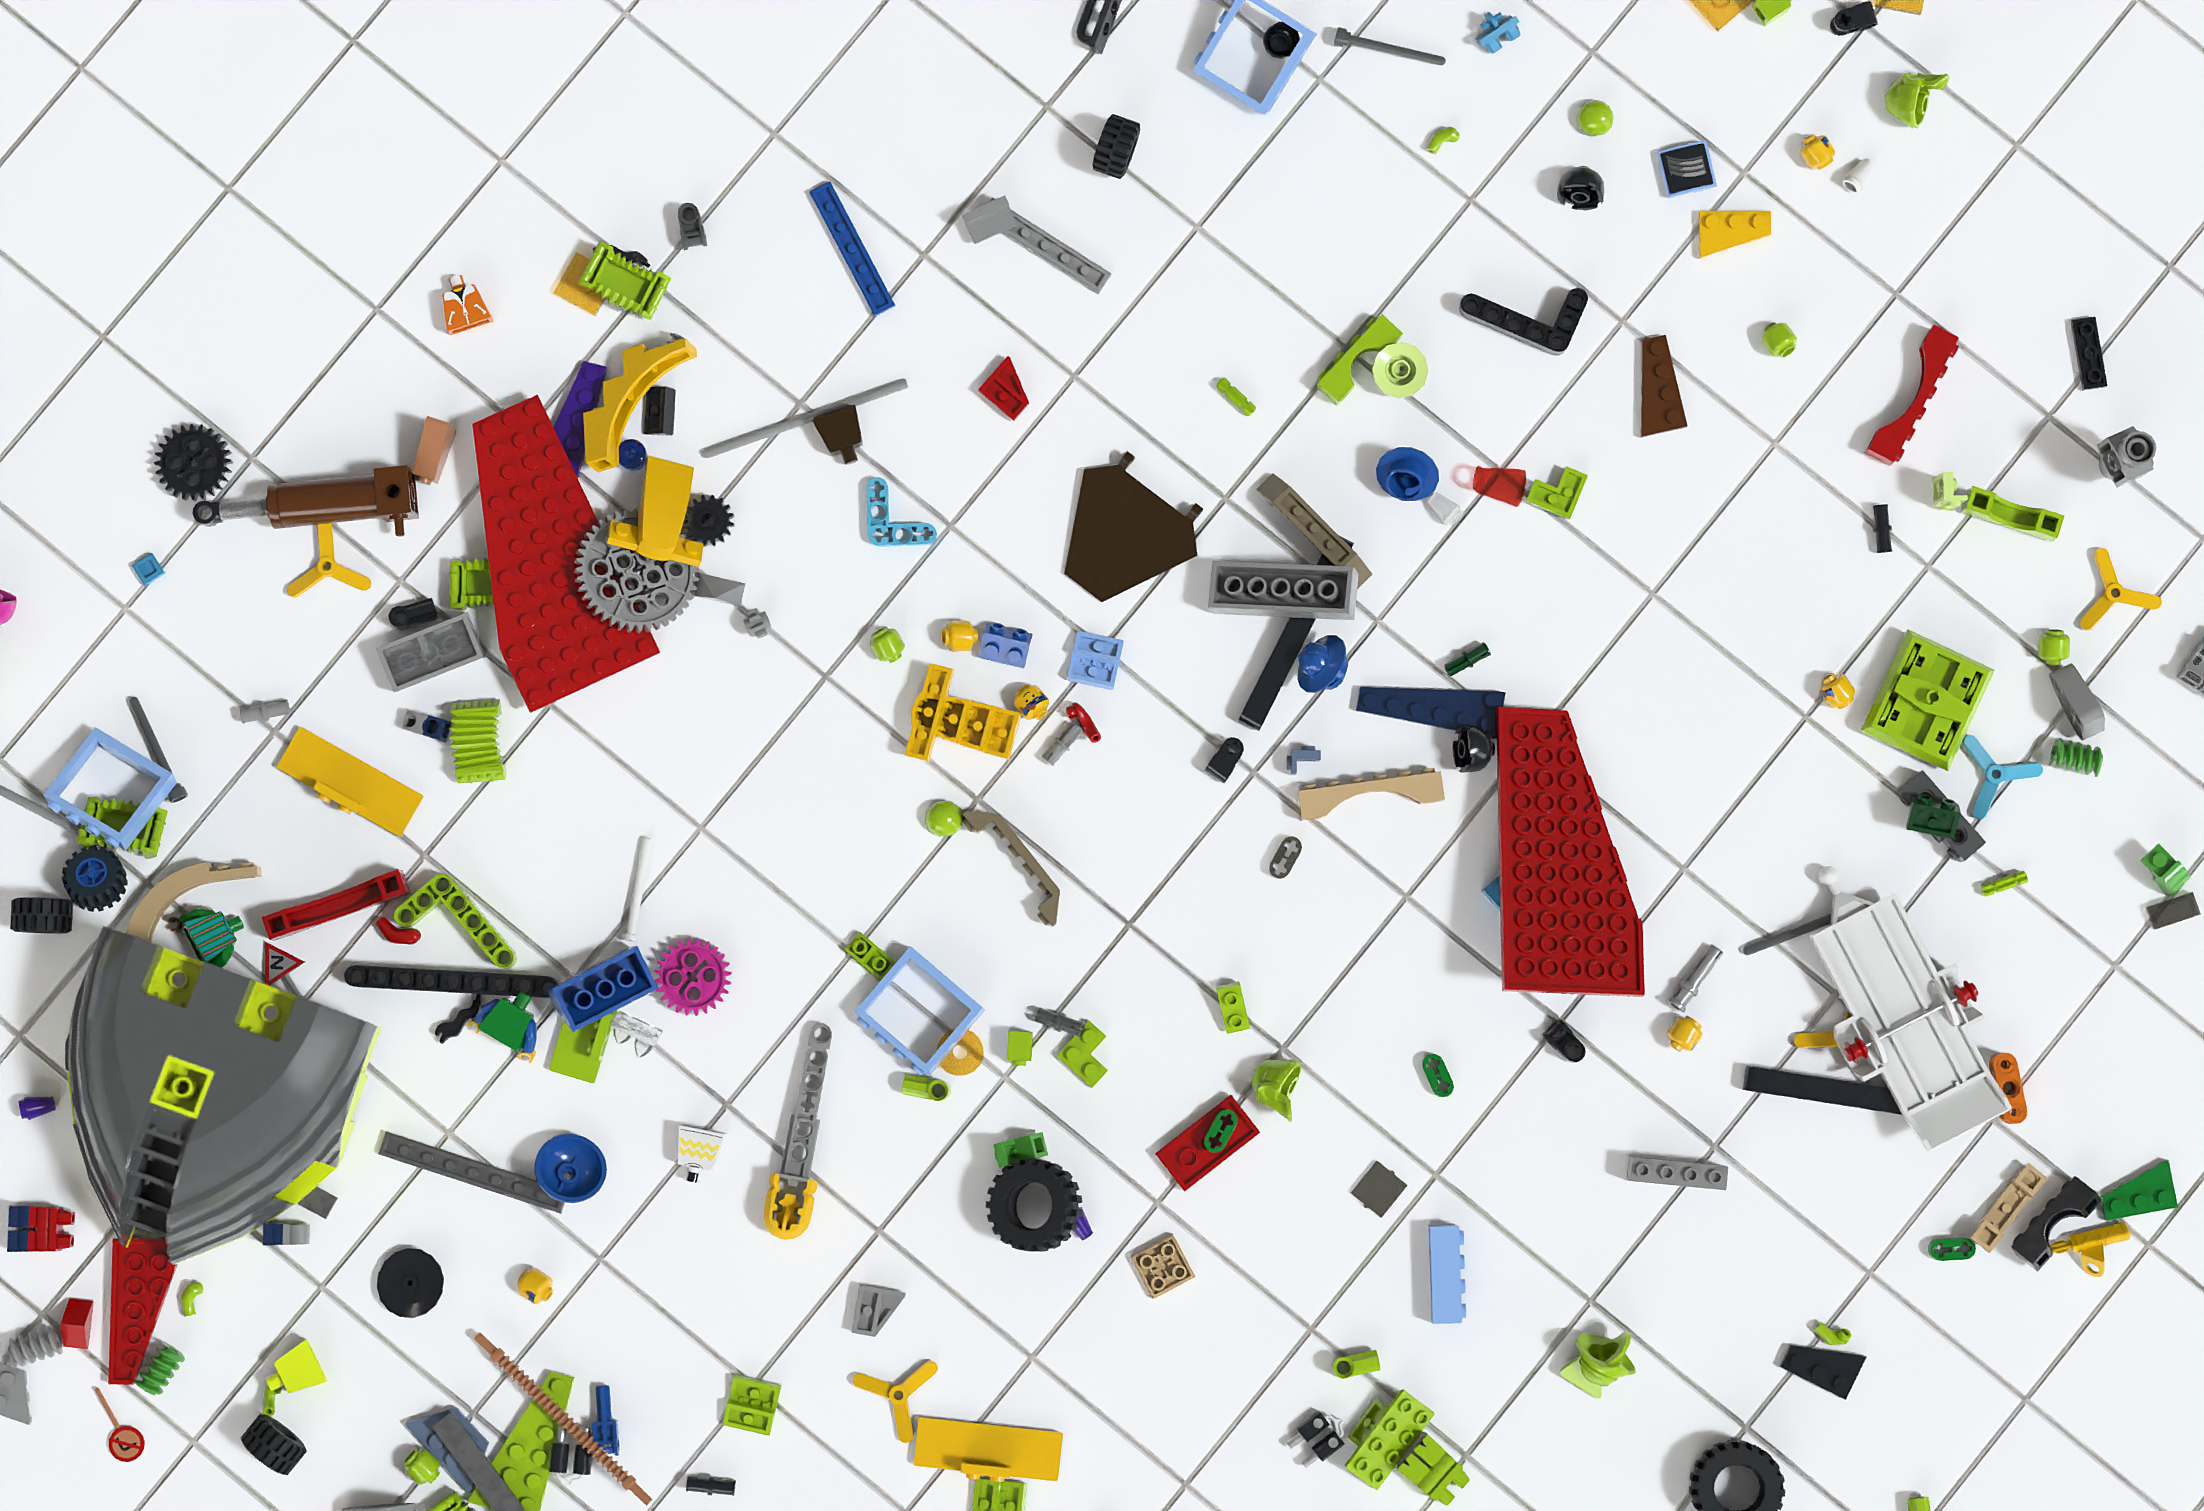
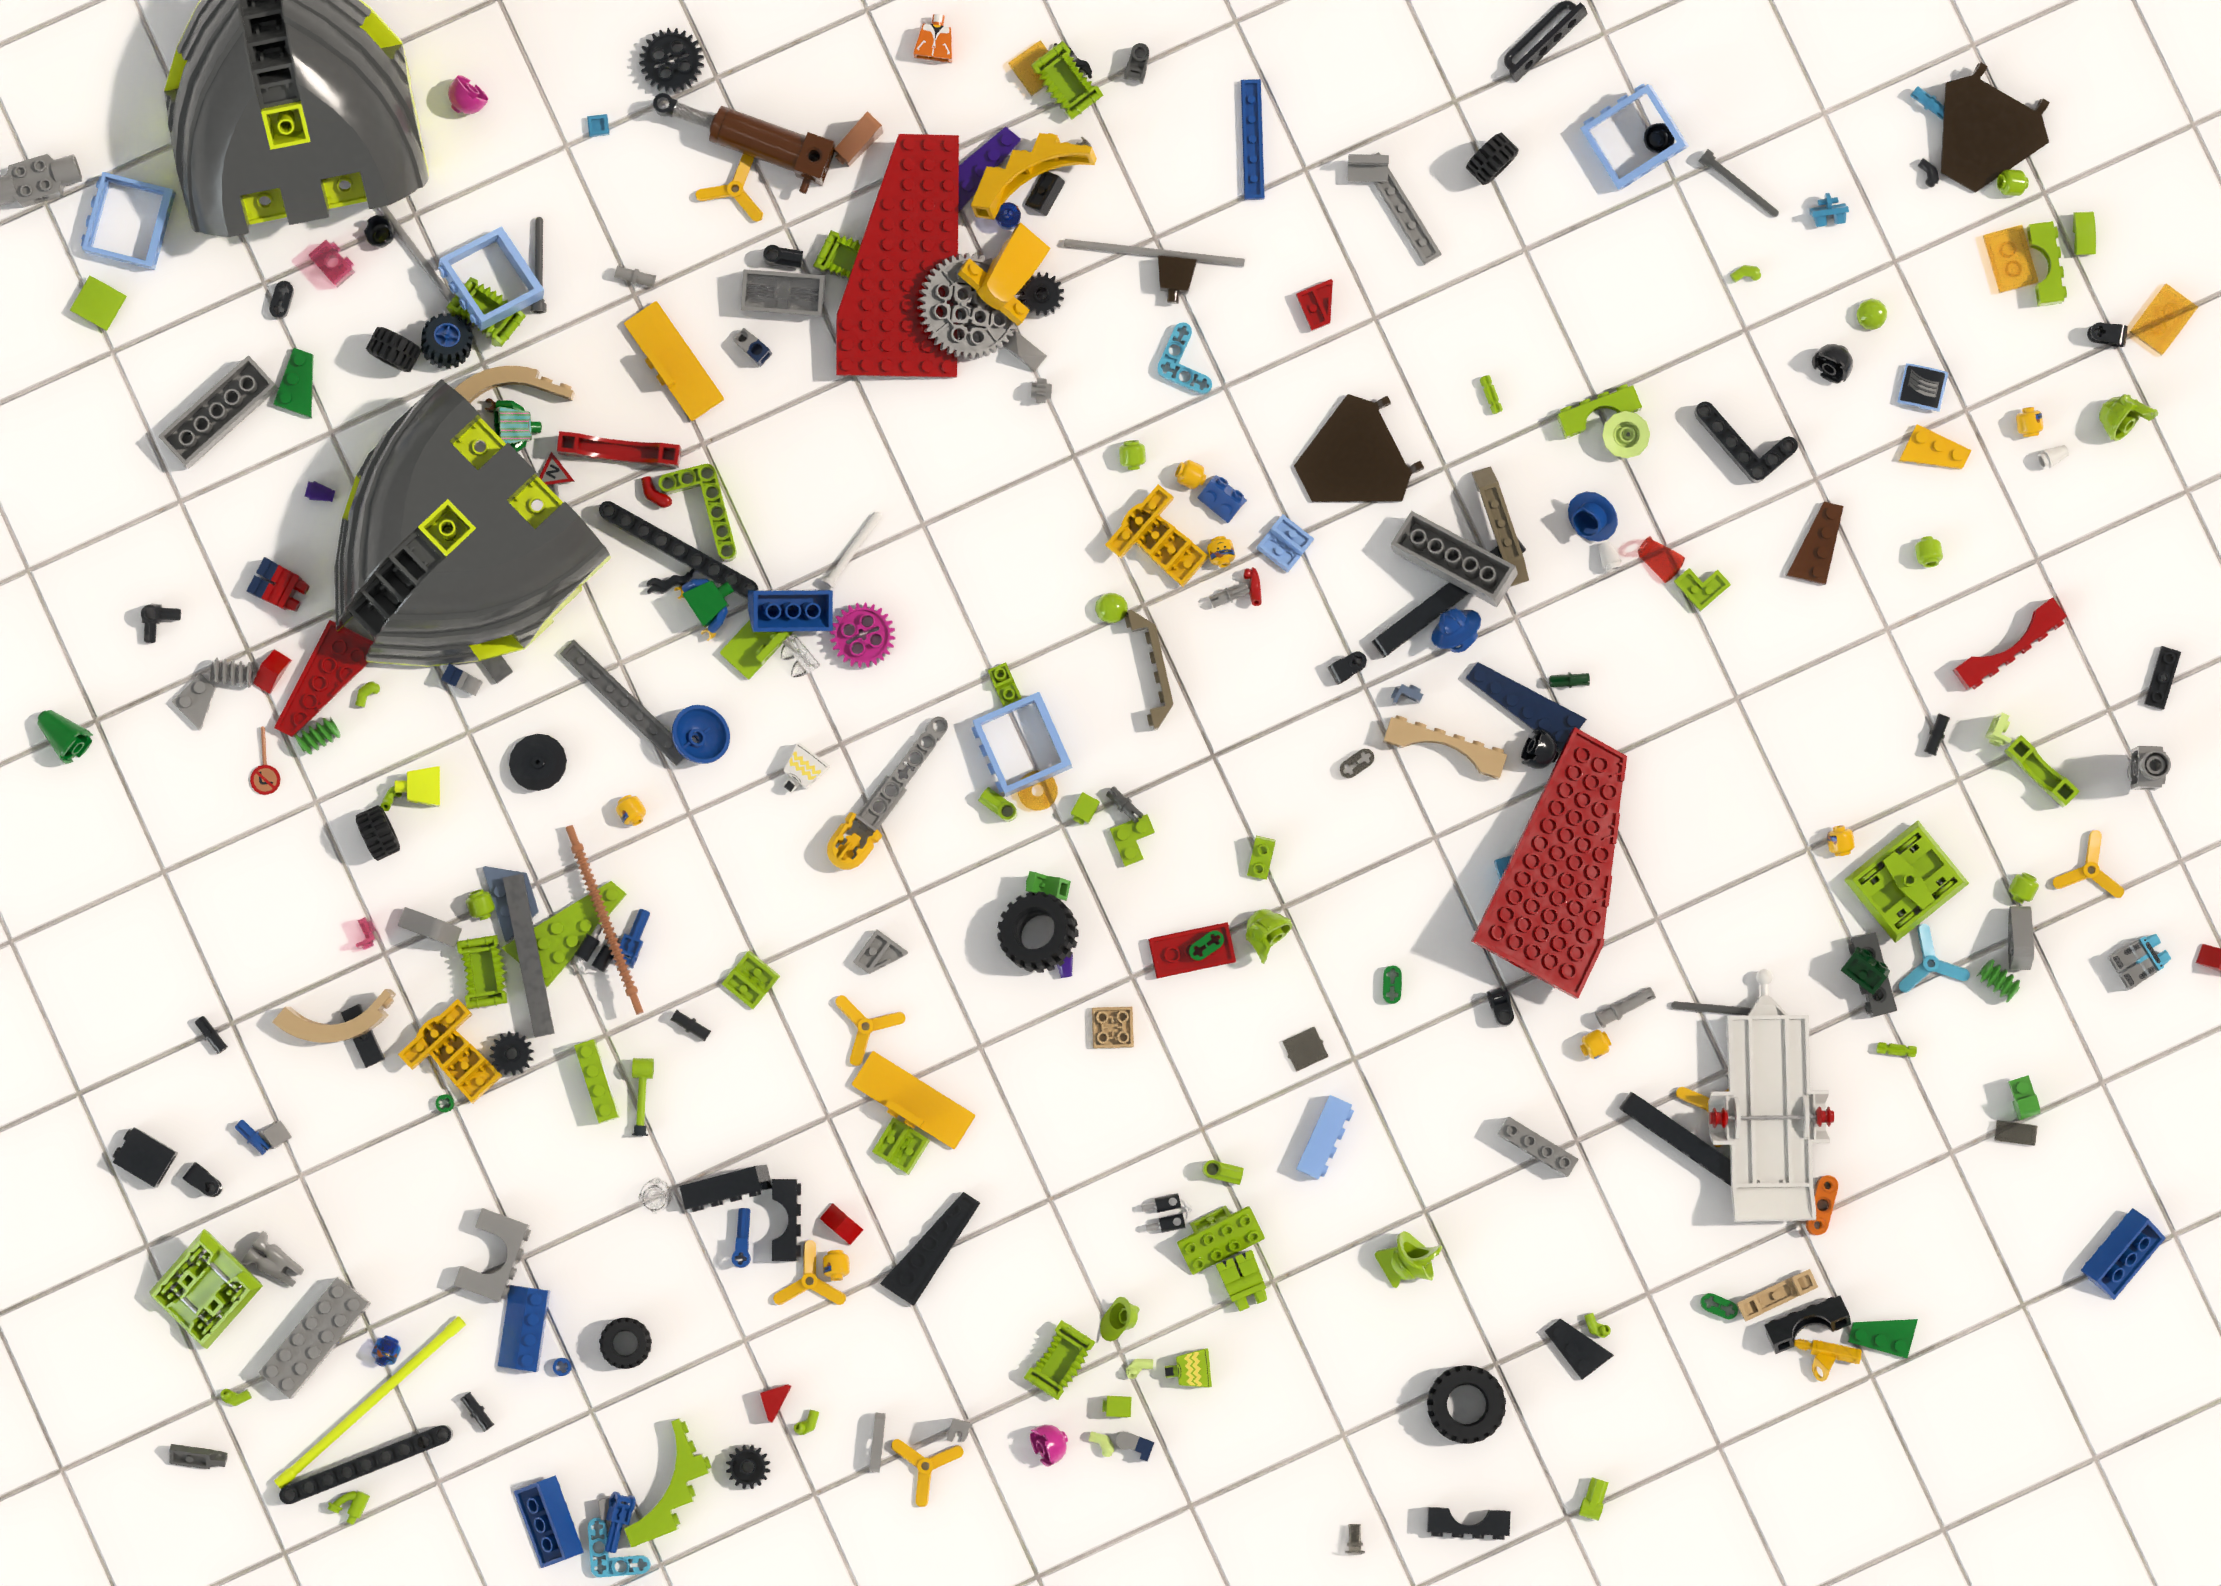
camera: 20 degrees right, 0 degrees up
lime piece [449,699,506,784] -> none

